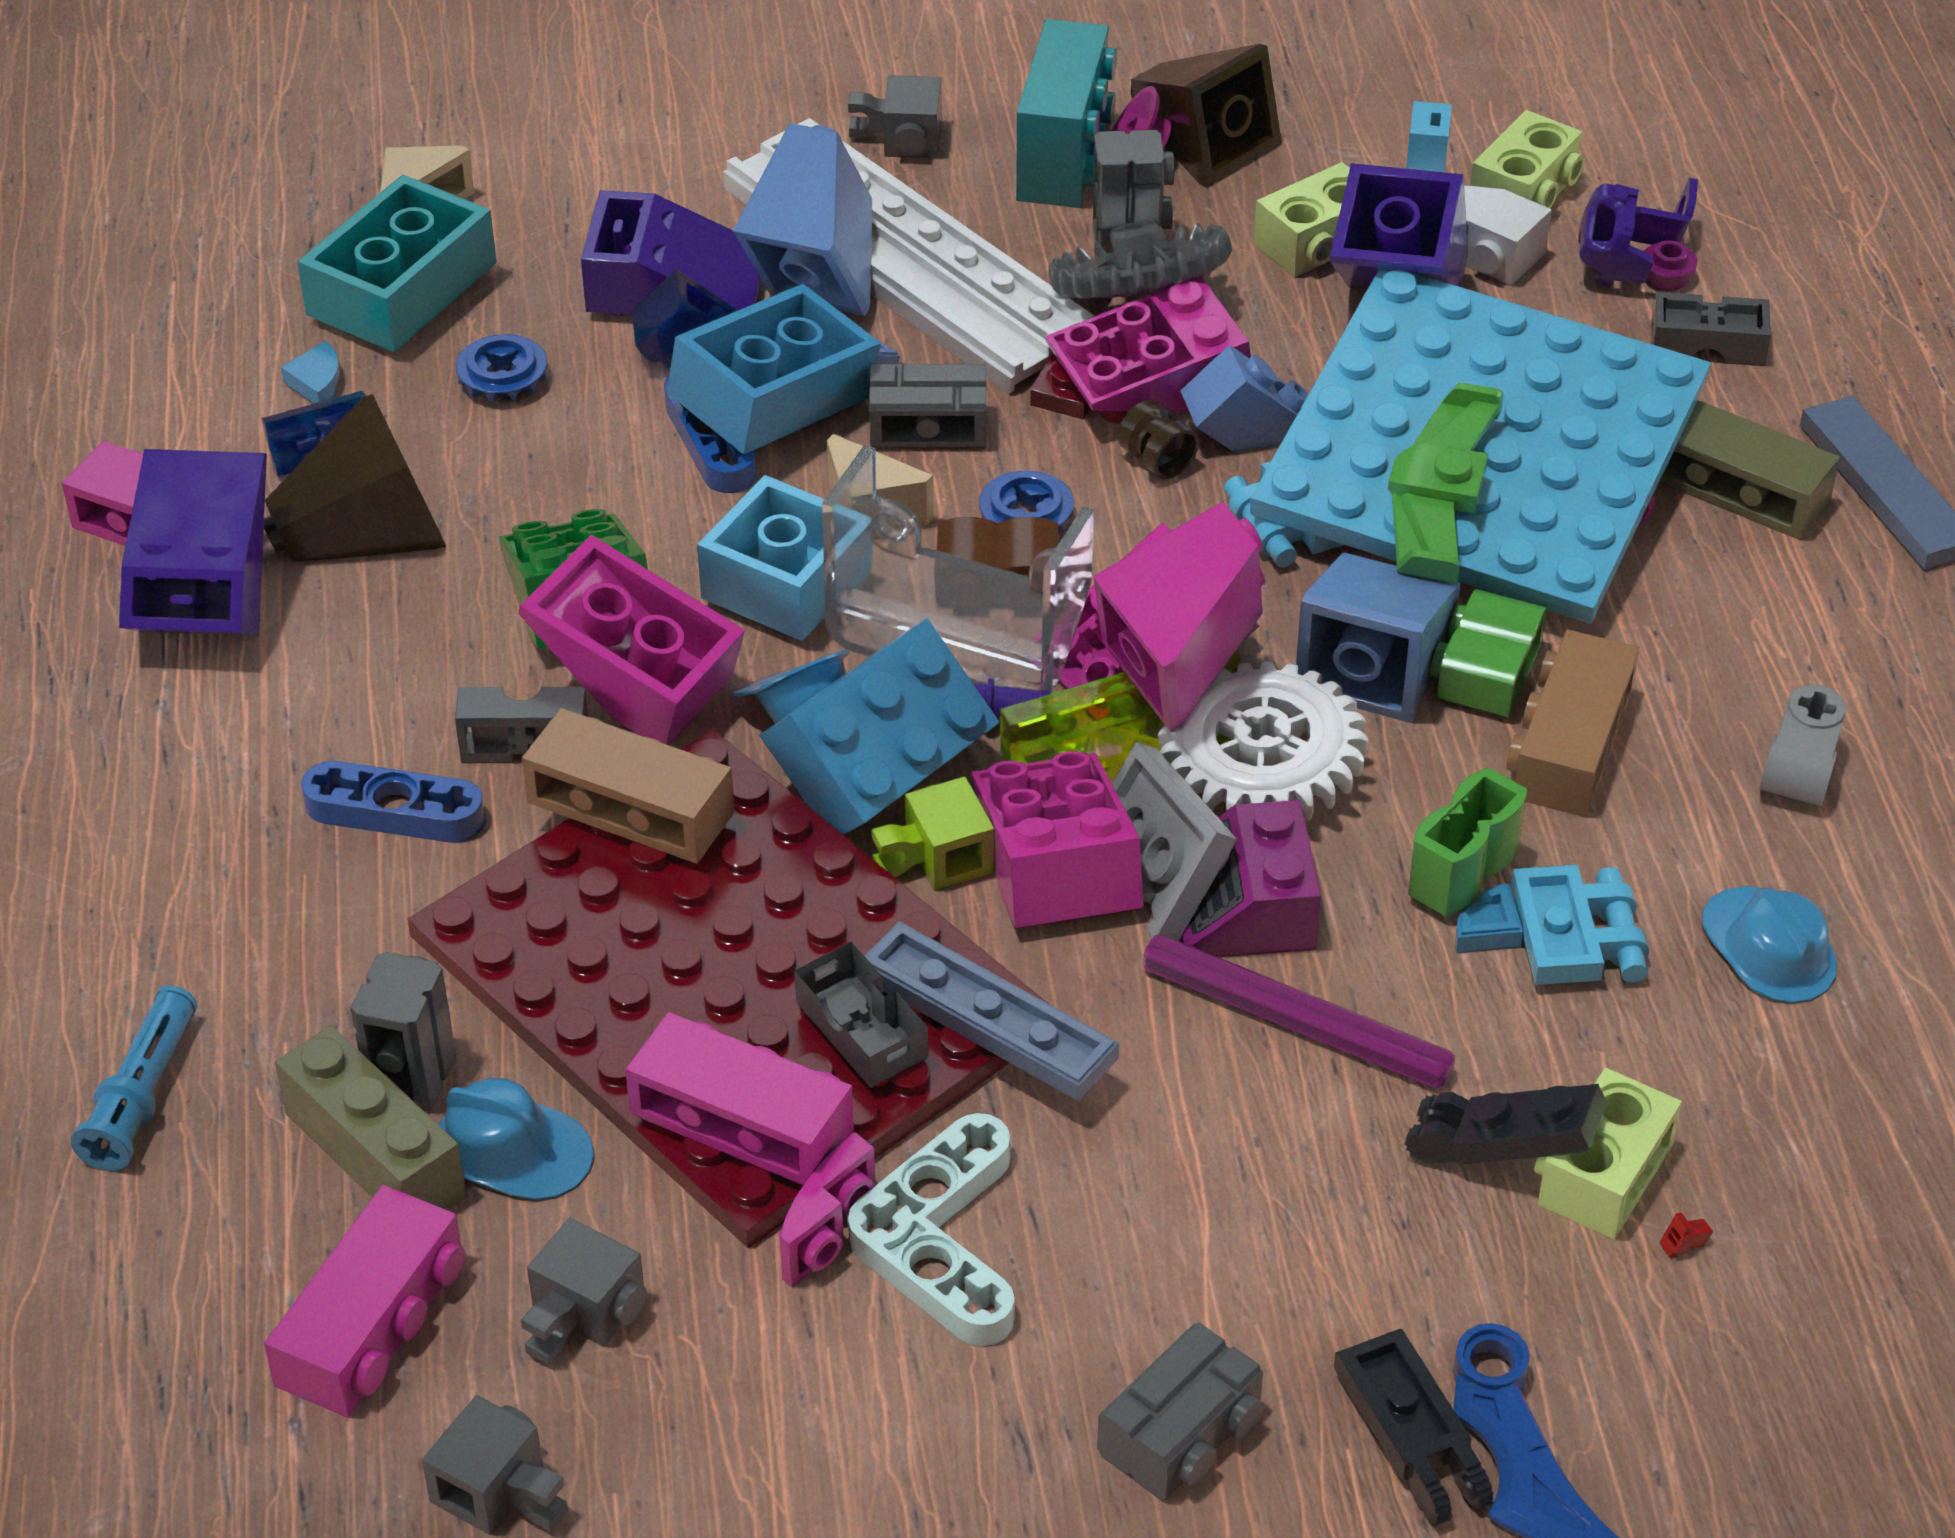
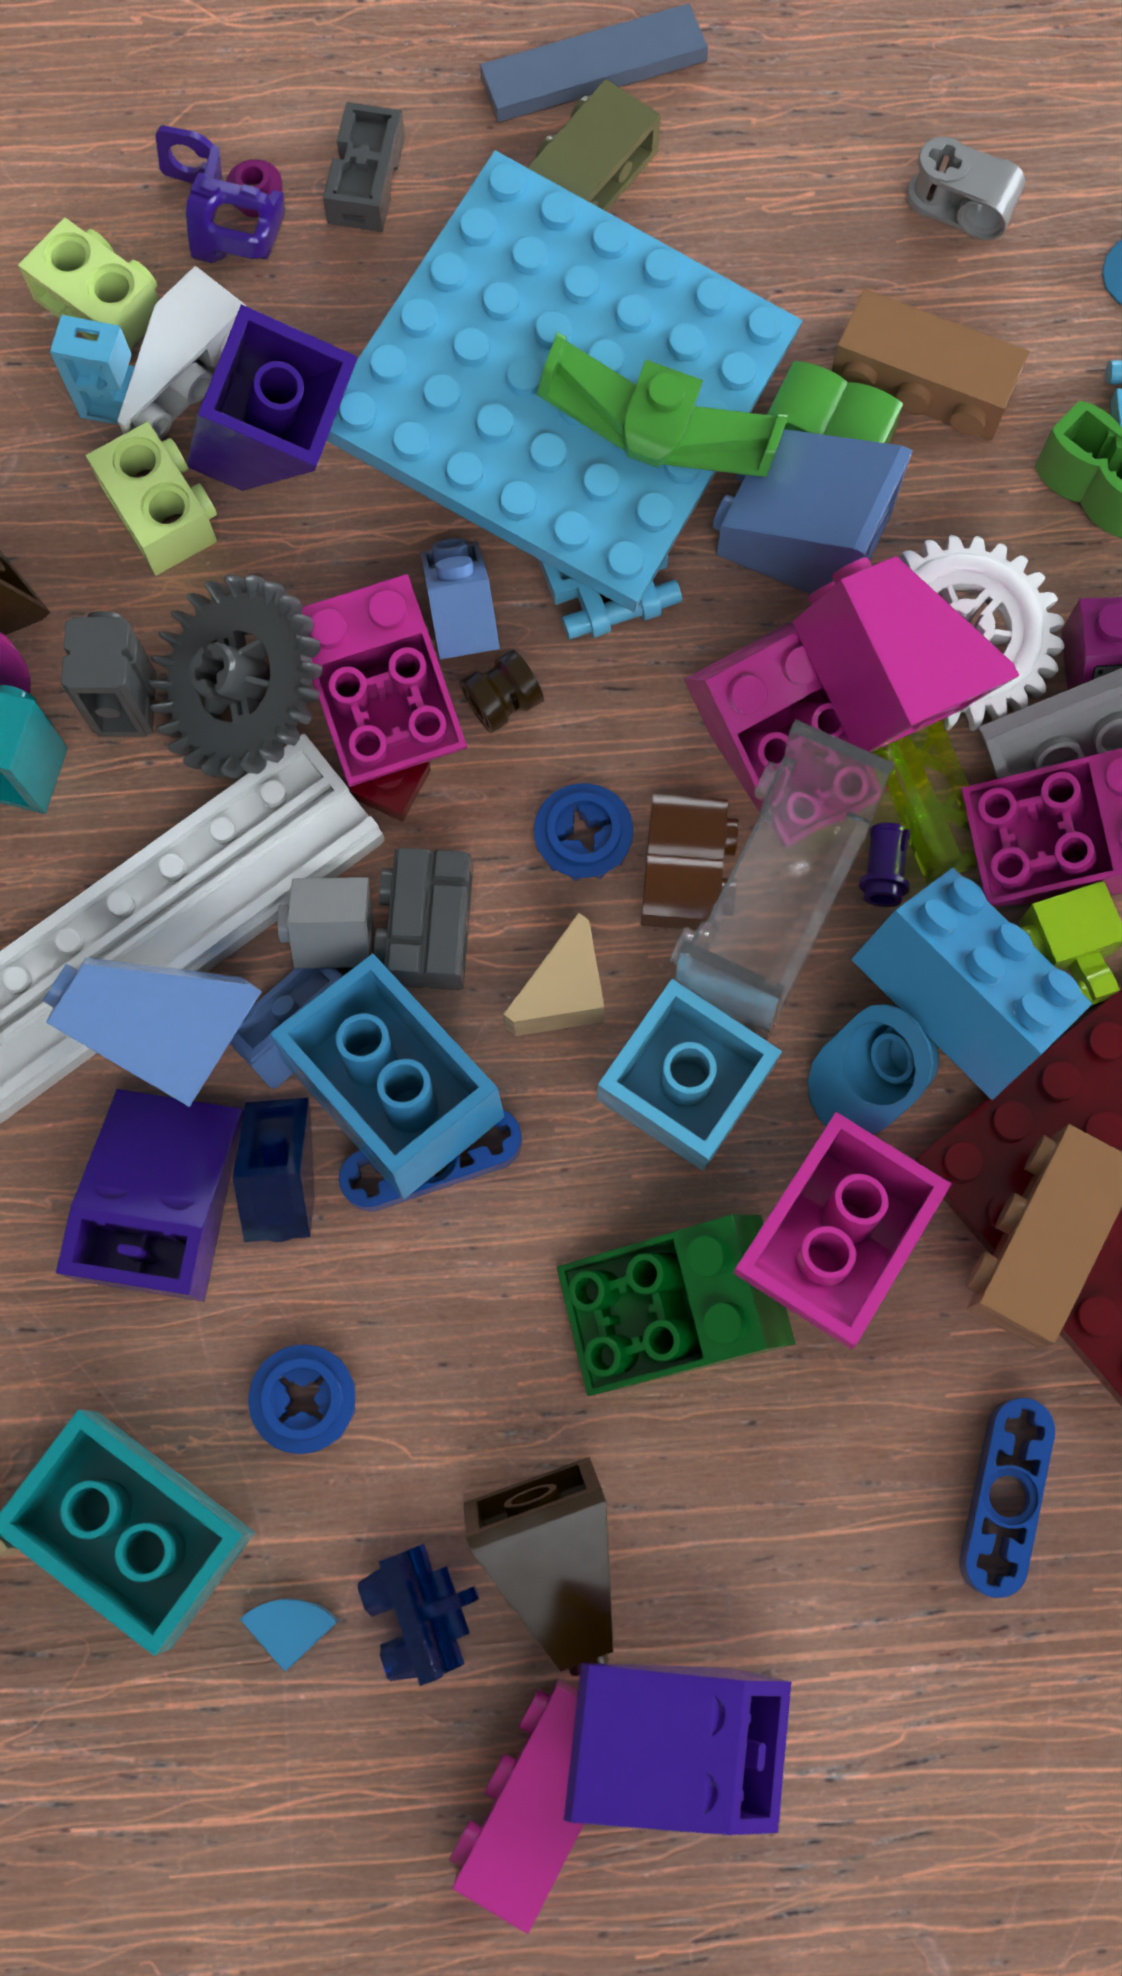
camera: 85 degrees left, 30 degrees up
dark grey piece [455,687,588,763] -> none
none -> light grey brick [278,877,374,968]

